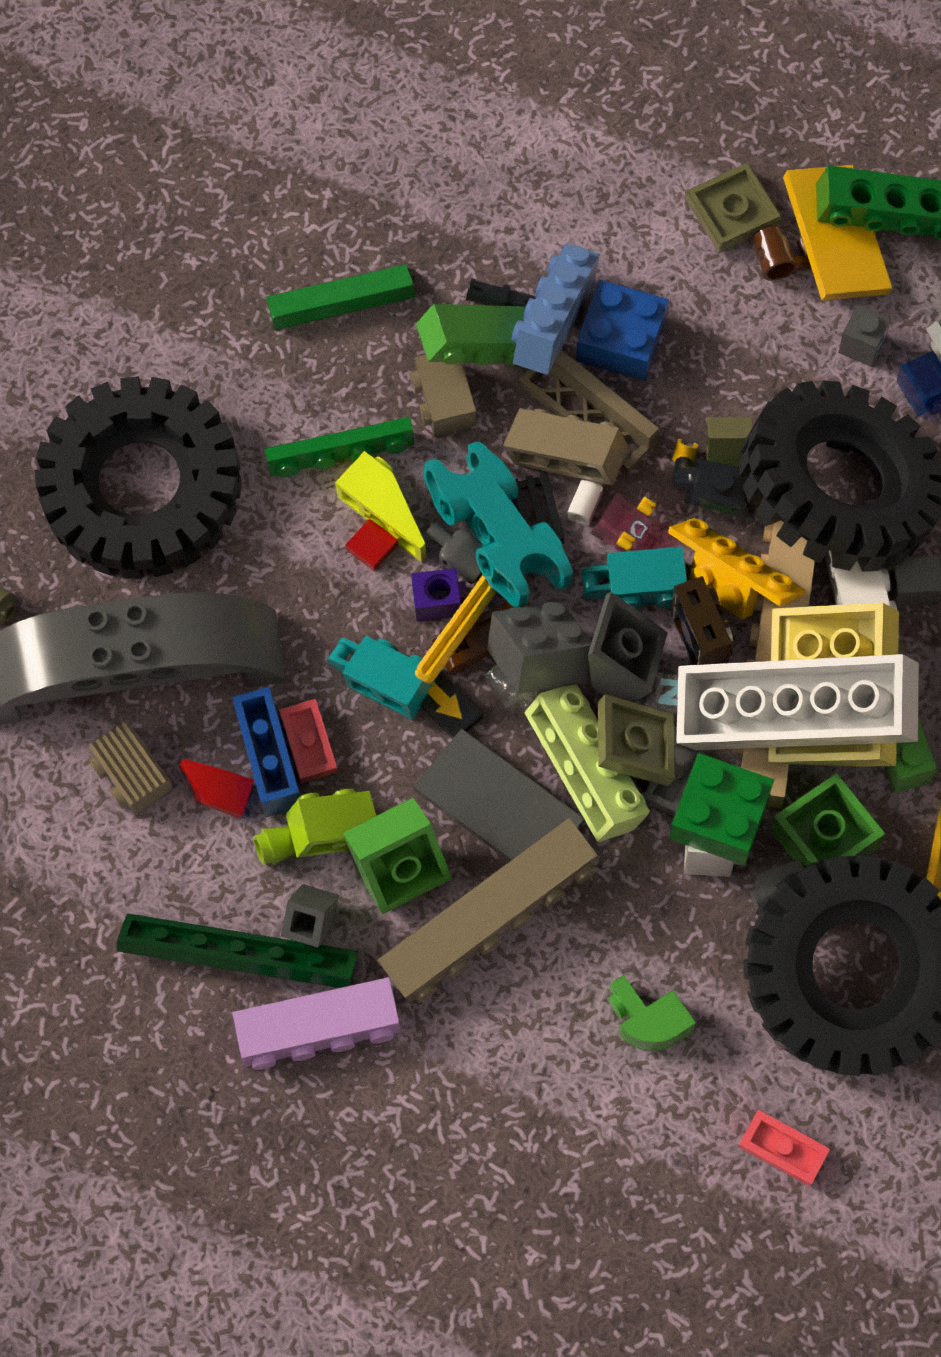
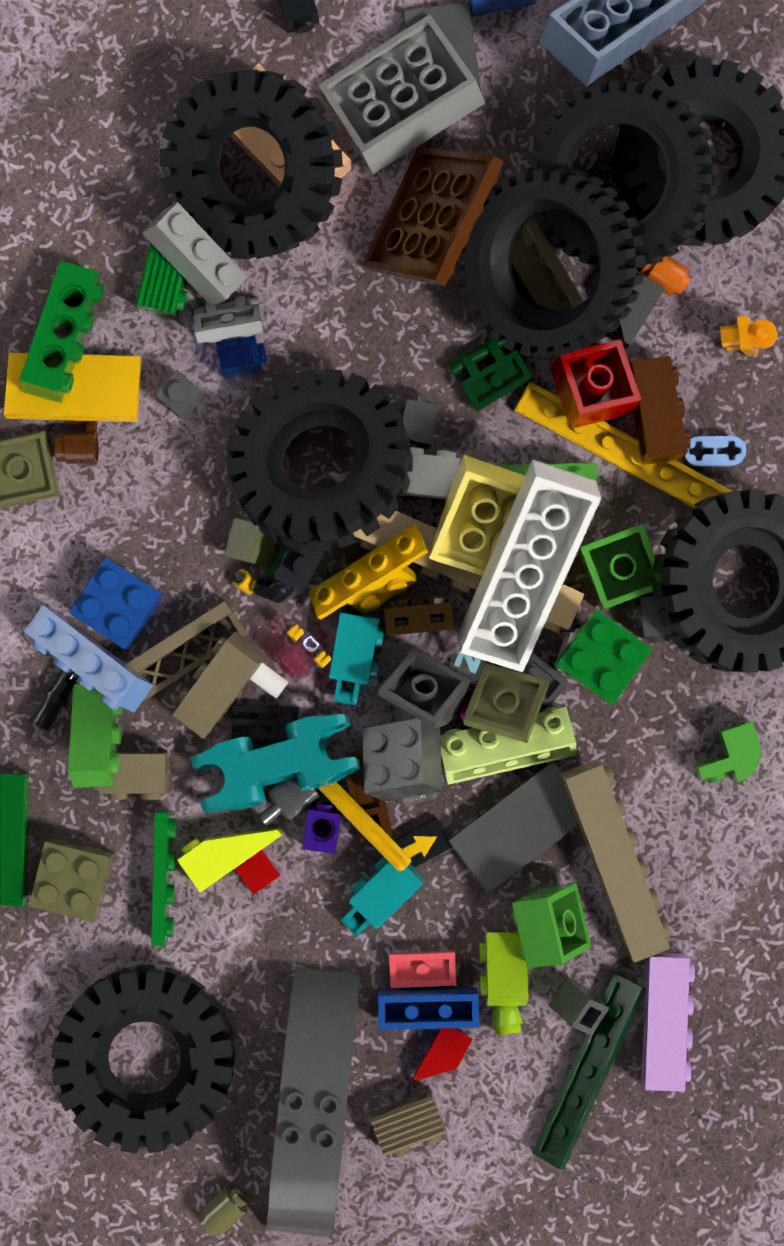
camera: 85 degrees left, 20 degrees up
none -> olive brick [29,838,115,922]

